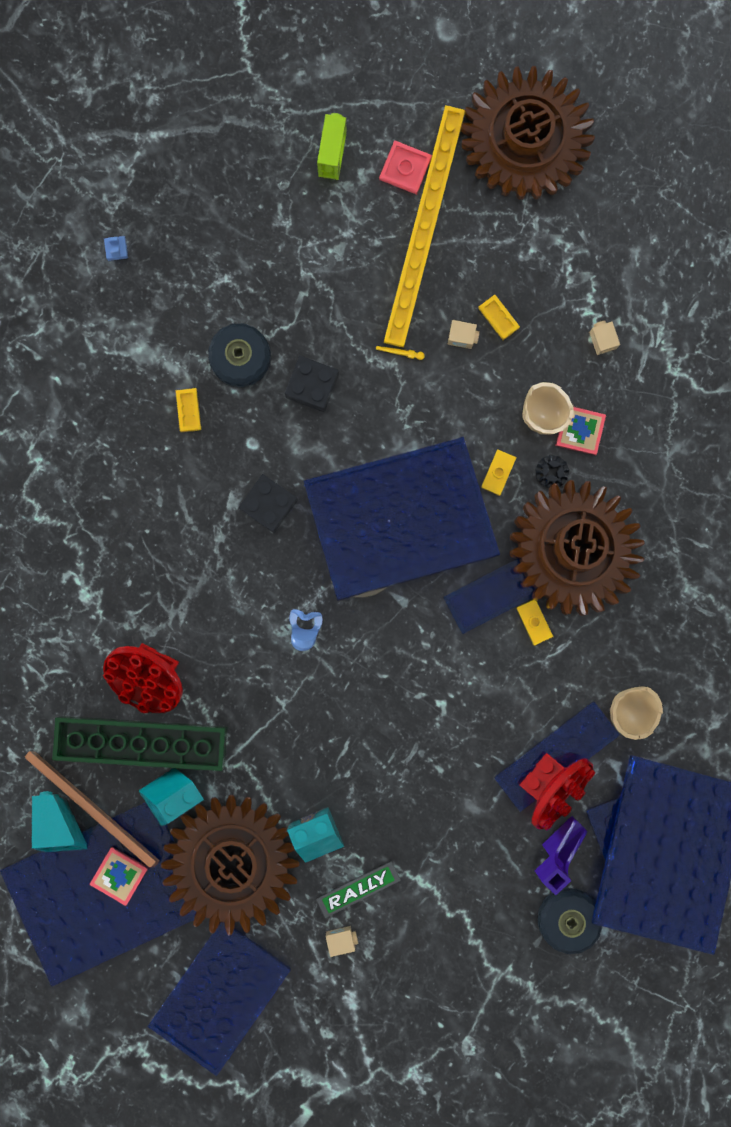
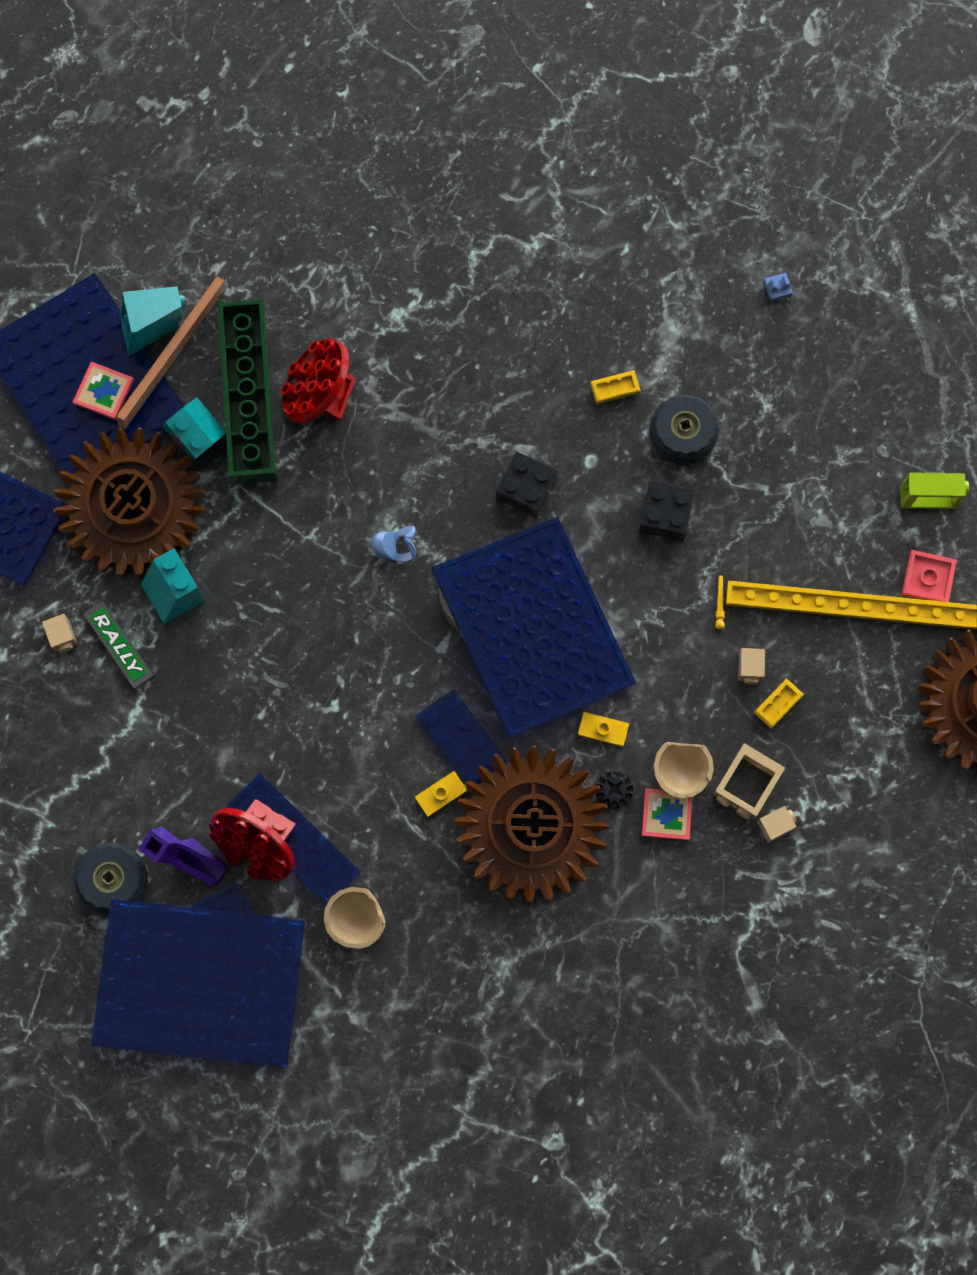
camera: 80 degrees right, 10 degrees down
none -> tan window [713,743,785,820]

